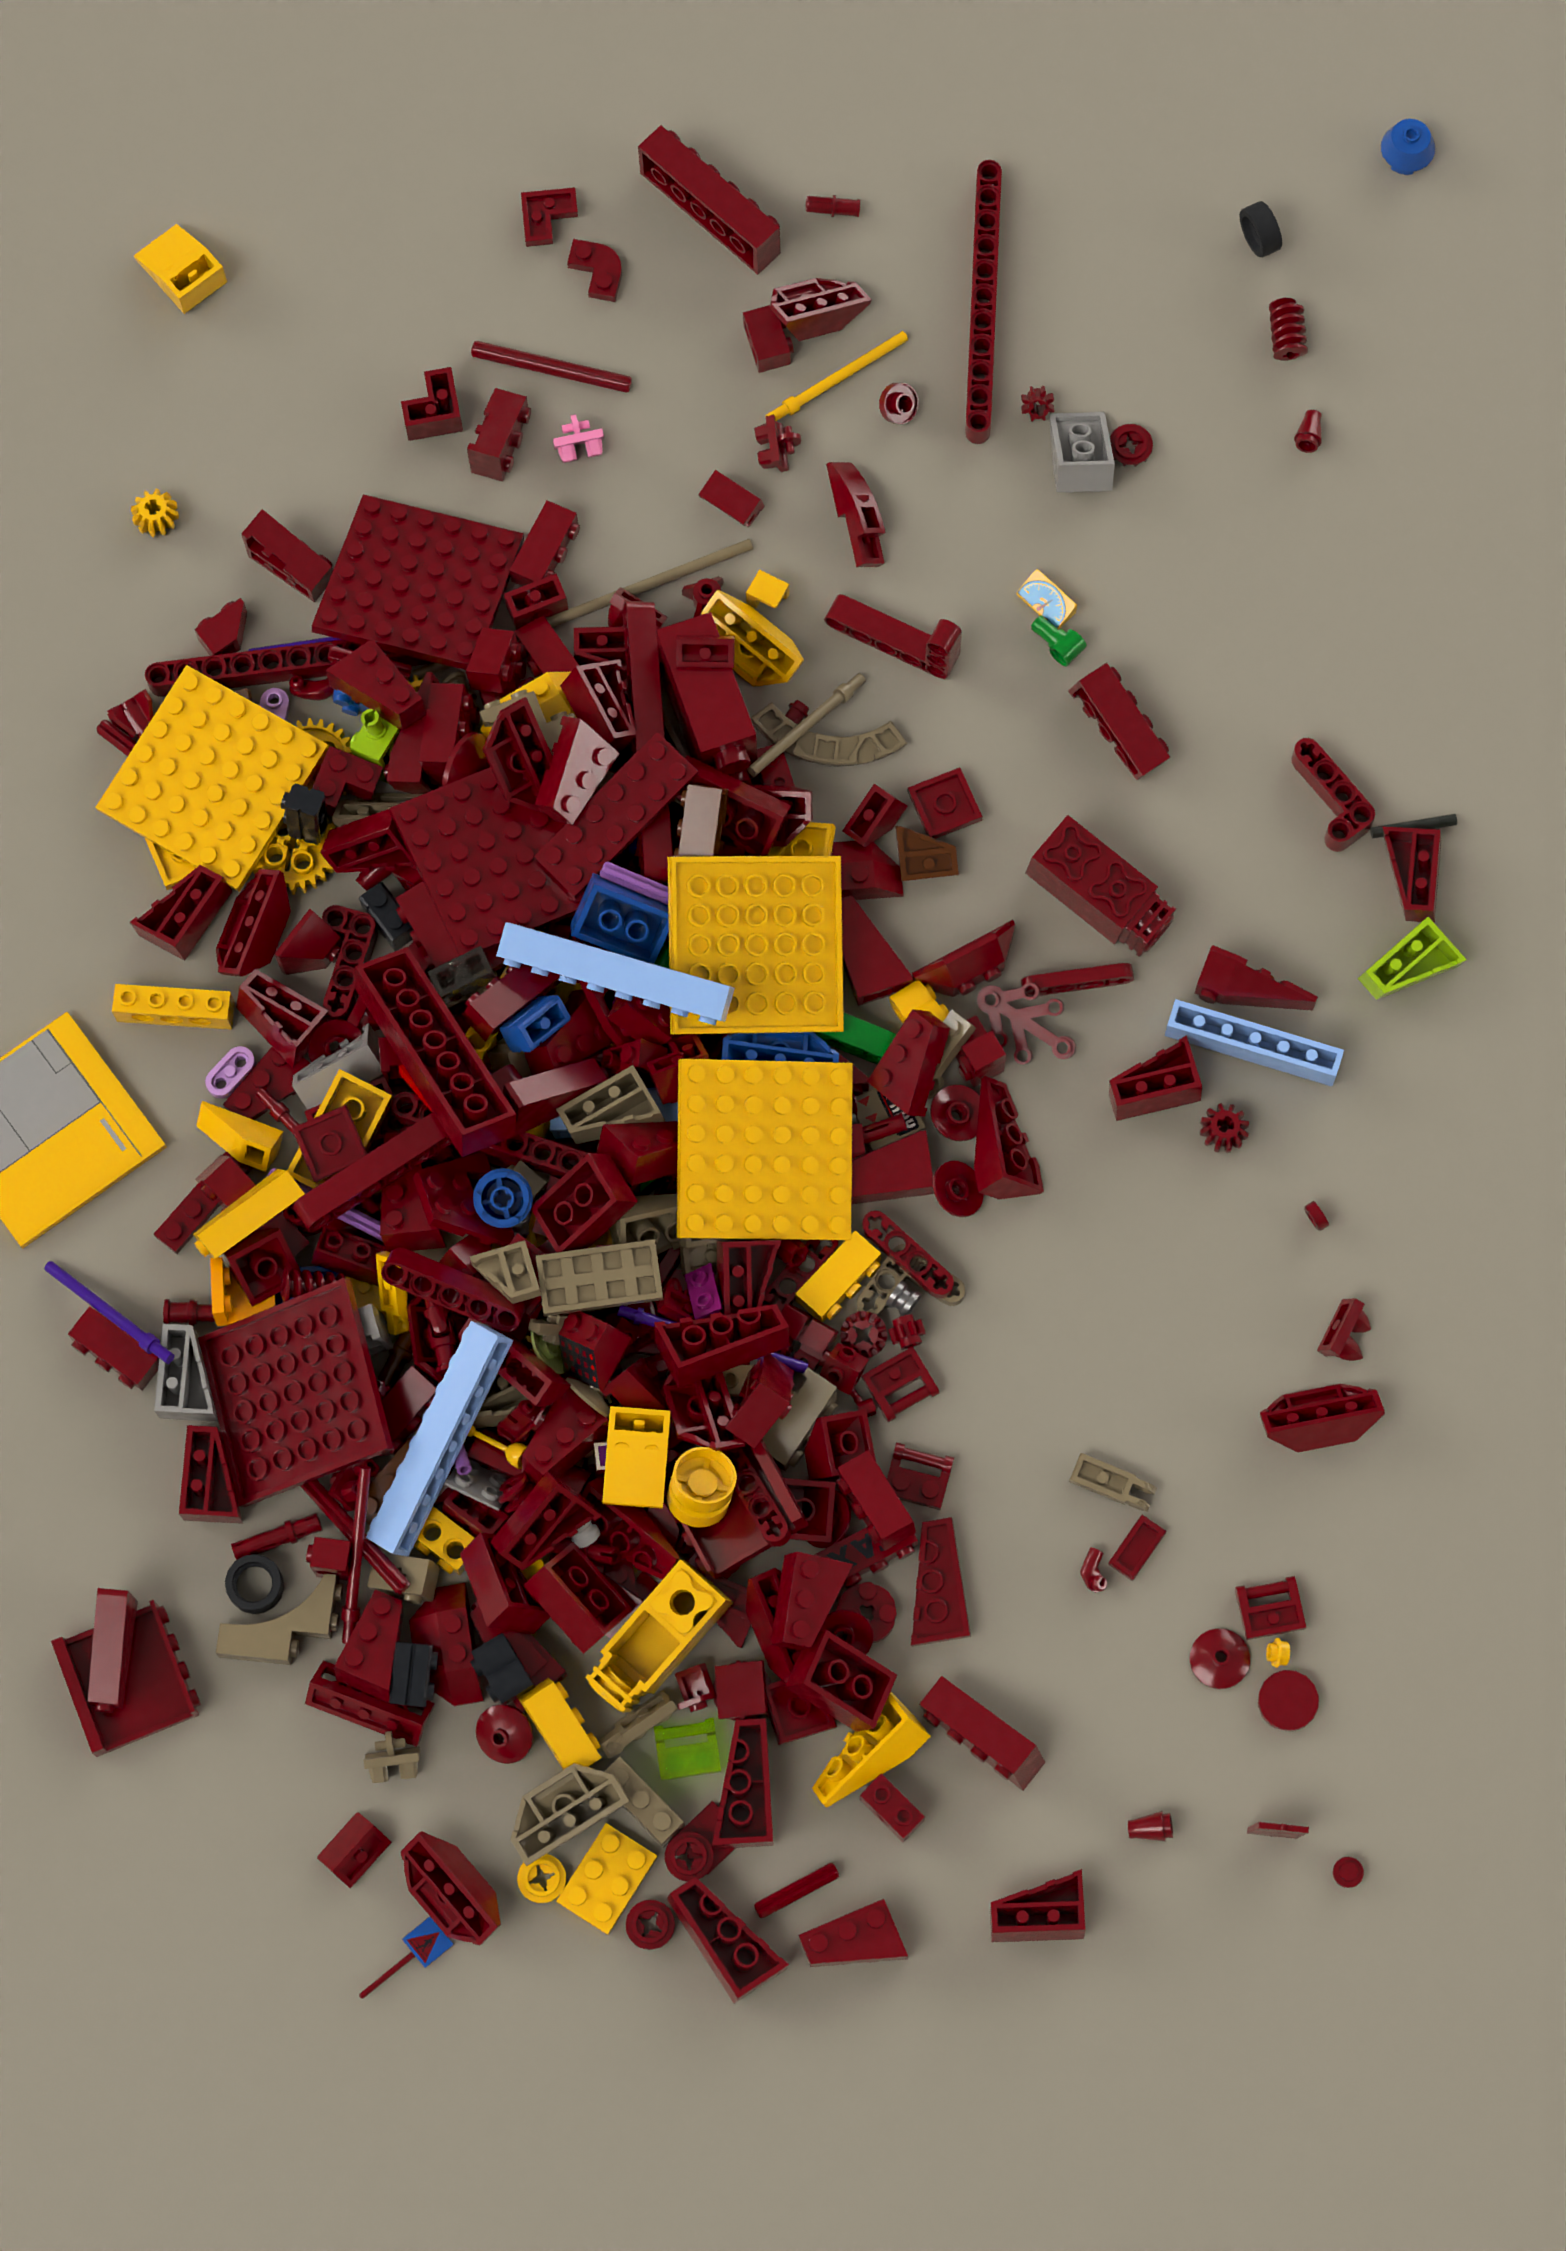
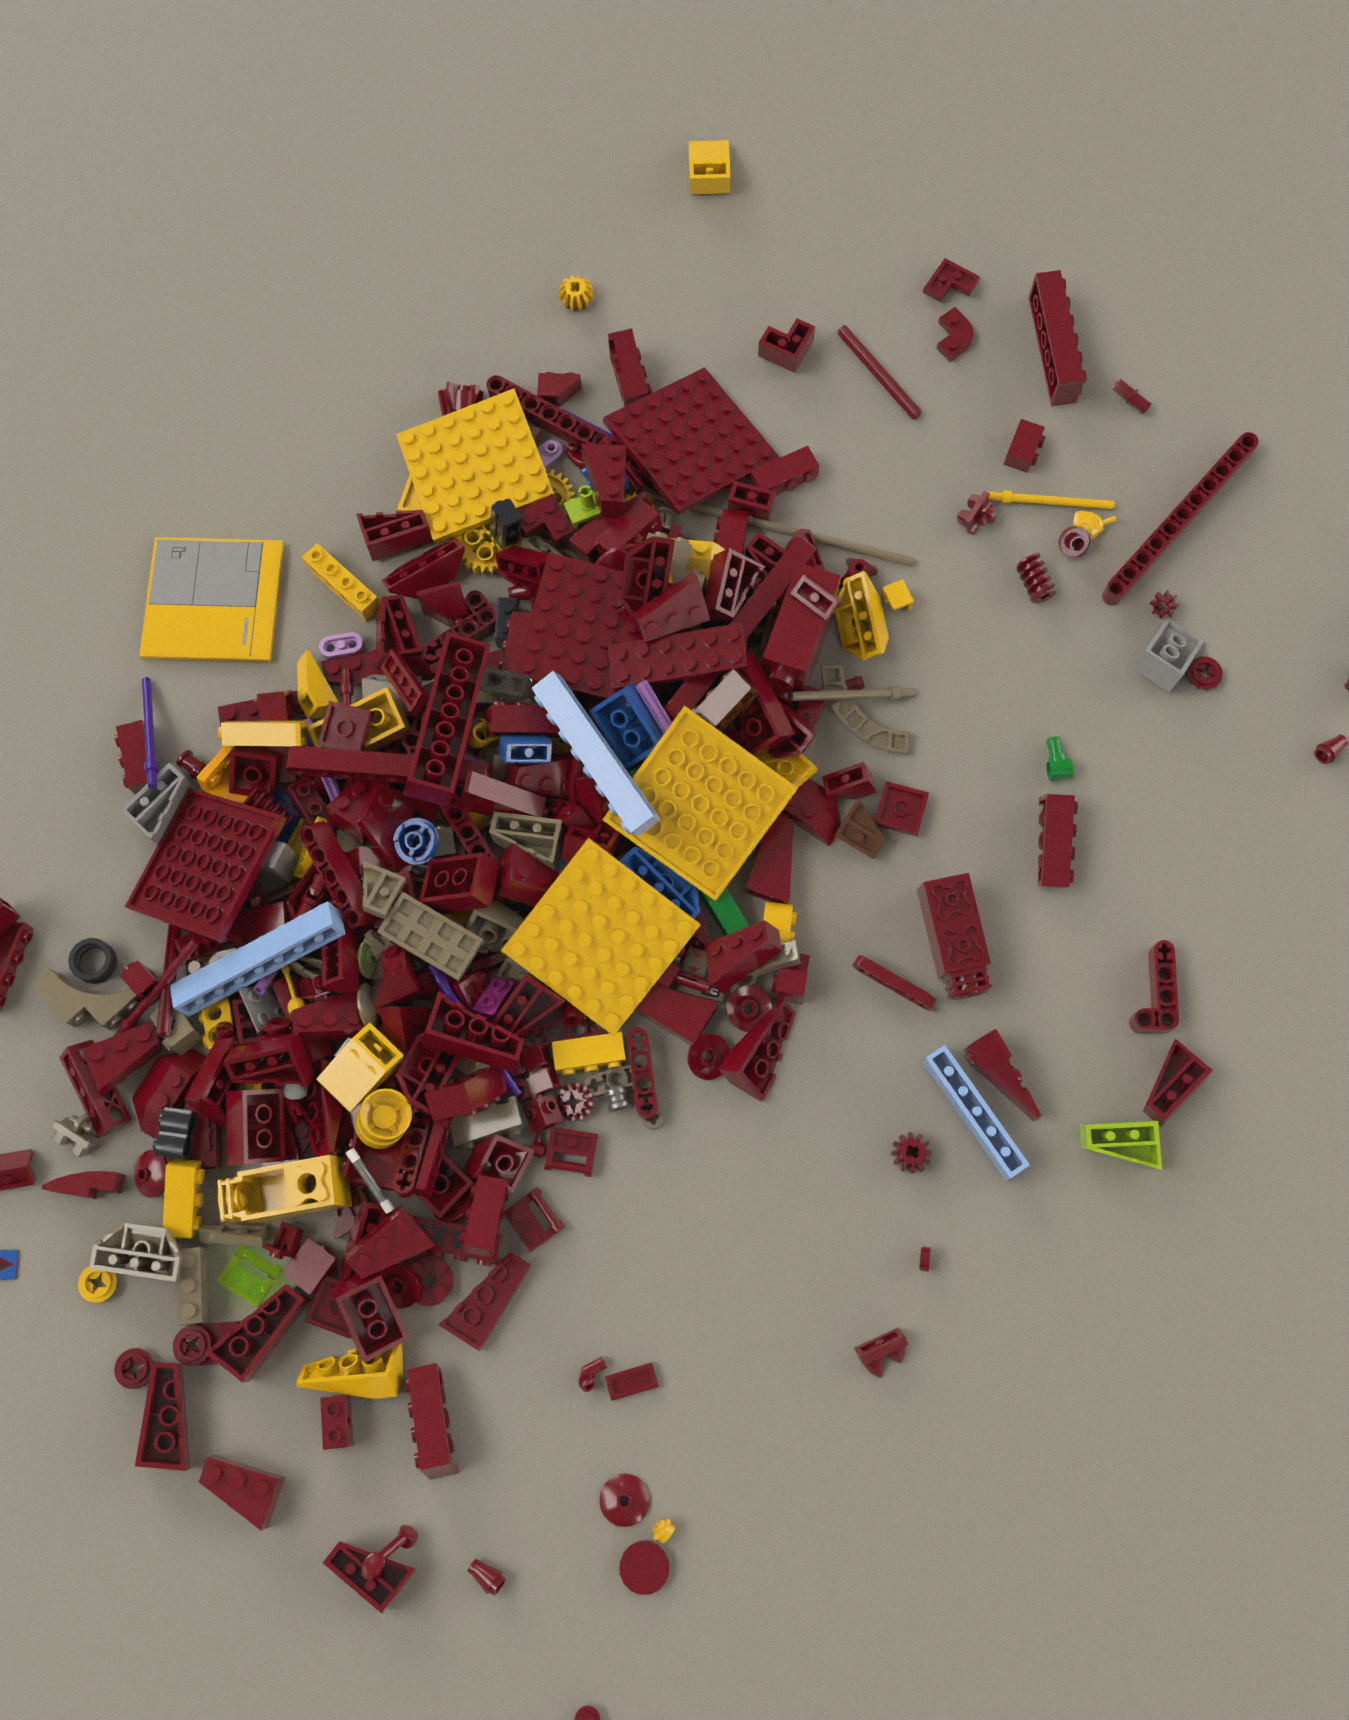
camera: 40 degrees right, 0 degrees up
dark red wedge [179,1425,243,1524] -> none
dark red pin [231,1513,323,1560] -> none
black brick [389,1641,439,1707] -> none
dark red wedge [401,1831,501,1946] -> none
dark red brick [466,627,526,693] -> none
dark red wedge [467,388,531,482] -> none
bright pink hips [553,414,604,463] -> none
yellow plate [556,1823,658,1935] -> none
dark red hinge [698,470,765,527] -> none
dark red axle [754,1863,839,1918] -> none
dark red wedge [770,278,872,341] -> none
dark red beam [824,594,962,679] -> none
dark red slope [826,462,886,567] -> none
dark red gear [888,1314,926,1350] -> none
dark red wedge [912,919,1015,997] -> none
dark red plant [977,983,1076,1065] -> none
slope [1016,569,1077,629] -> none
dark tan hinge [1069,1453,1157,1512] -> none
dark red wedge [1109,1035,1202,1121] -> none
dark red plate [1235,1576,1307,1640] -> none
dark red piece [1247,1822,1309,1839] -> none
dark red wedge [1260,1384,1385,1453] -> none
pearl dark grey bar [1370,814,1457,839] -> none
none -> dark red slope [41,1171,126,1199]
none -> dark red hinge [215,1021,236,1039]
none -> flat silver bar [345,1148,395,1214]
none -> dark red bar [361,1525,418,1581]
none -> dark red plate [380,649,429,715]
none -> dark red piece [1016,553,1056,603]
none -> yellow piece [1073,511,1117,540]

